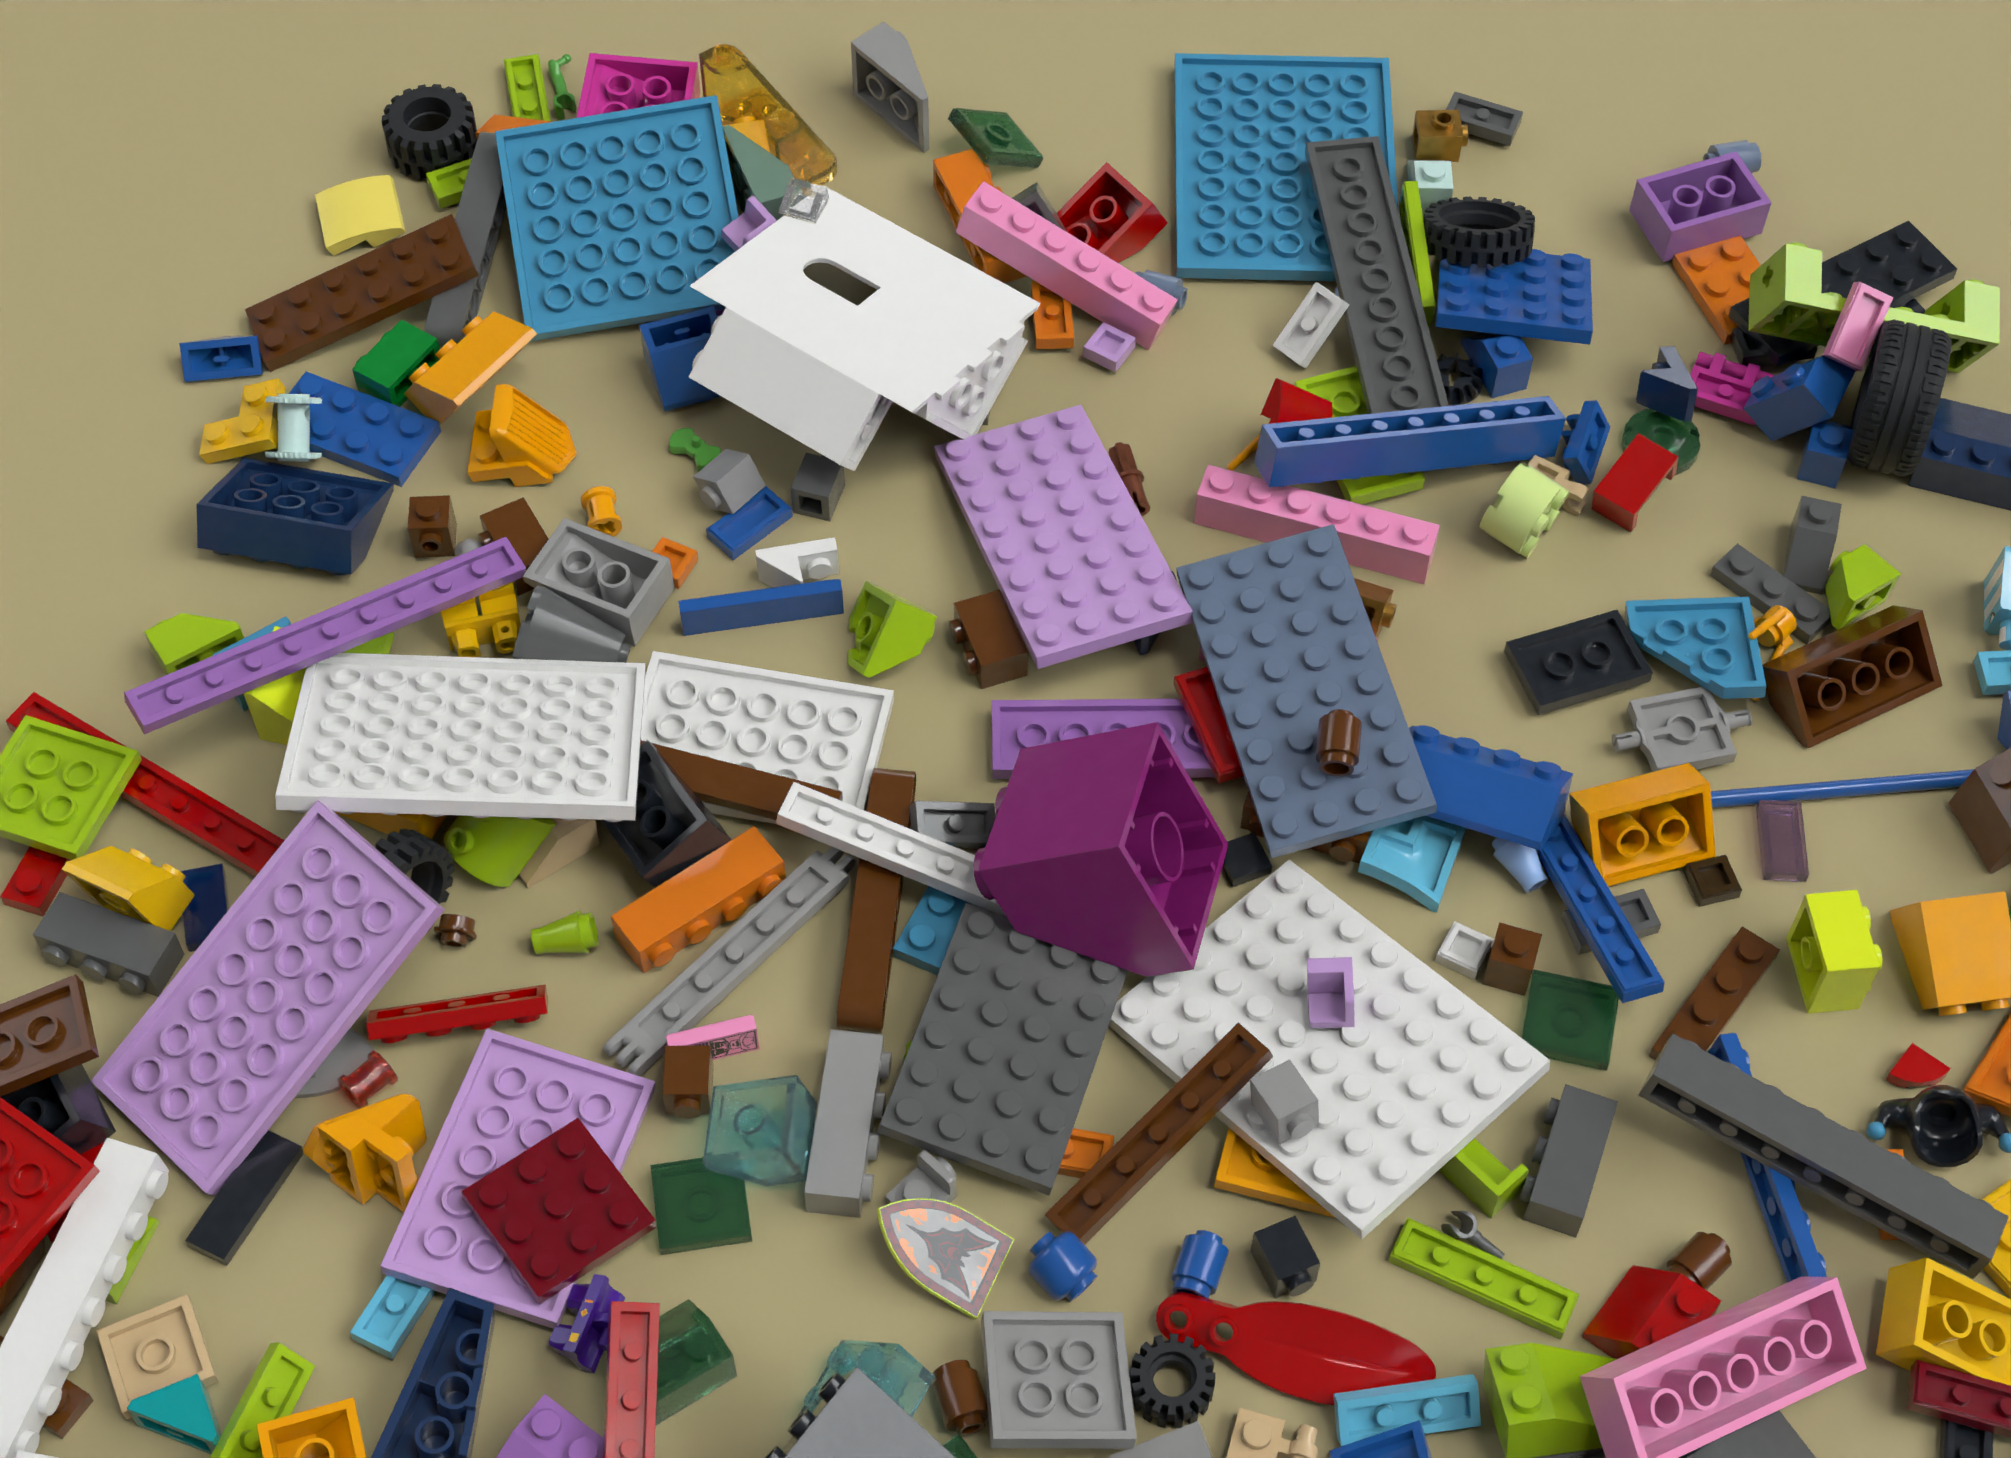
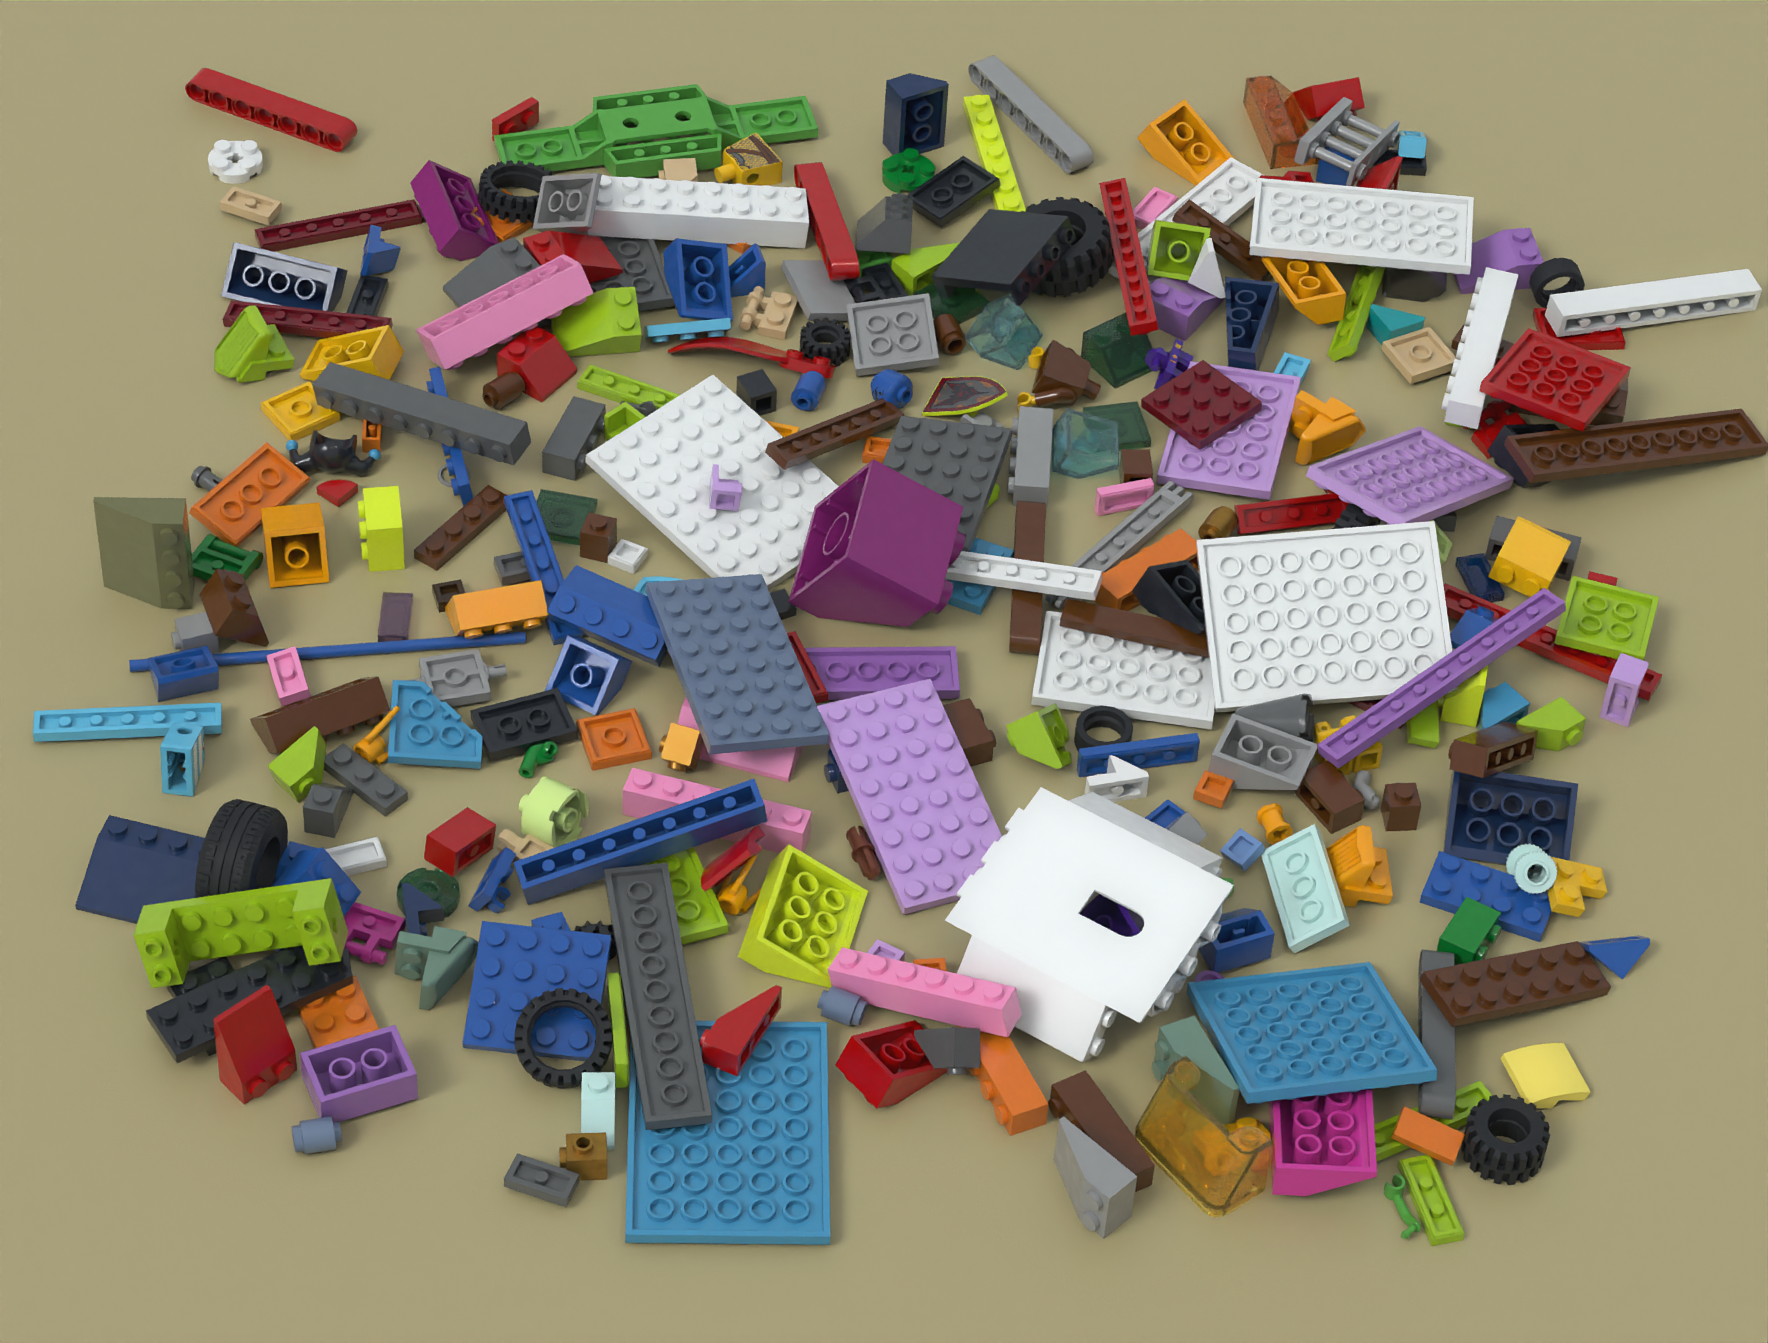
camera: 175 degrees right, 10 degrees down
black tile [185,1130,304,1266] -> none
light orange slope [404,311,537,425] -> none
lavender panel [721,195,777,252] -> none
clear slope [778,178,829,224] -> none
dark grey plate [909,801,996,848] -> none
clear green tile [948,108,1044,168] -> none
light grey brick [1250,1060,1319,1144] -> none
white plate [1273,282,1350,368] -> none
reddish brown brick [1316,709,1362,777] -> none
bright pink tile [1823,282,1893,371] -> none
none -> red slope [213,985,297,1105]
none -> bright pink plate [266,646,311,706]
none -> white tile [325,837,387,876]
none -> sand green piece [395,926,479,1010]
none -> green arm [518,741,558,778]
none -> blue slope [545,635,633,715]
none -> orange tile [576,708,652,771]
none -> red slope [699,985,782,1076]
none -> neon yellow slope [738,845,868,988]
none -> reddish brown torso [1017,340,1101,413]
none -> reddish brown brick [1048,1070,1155,1192]
none -> black tyre [1074,705,1133,751]
none -> pearl gold brick [1198,506,1237,540]
none -> medium blue plate [1220,828,1266,871]
none -> light aqua plate [1261,824,1350,953]
none -> reddish brown brick [1448,722,1538,778]
none -> blue slope [1450,606,1498,649]
none -> lavender panel [1600,653,1649,727]

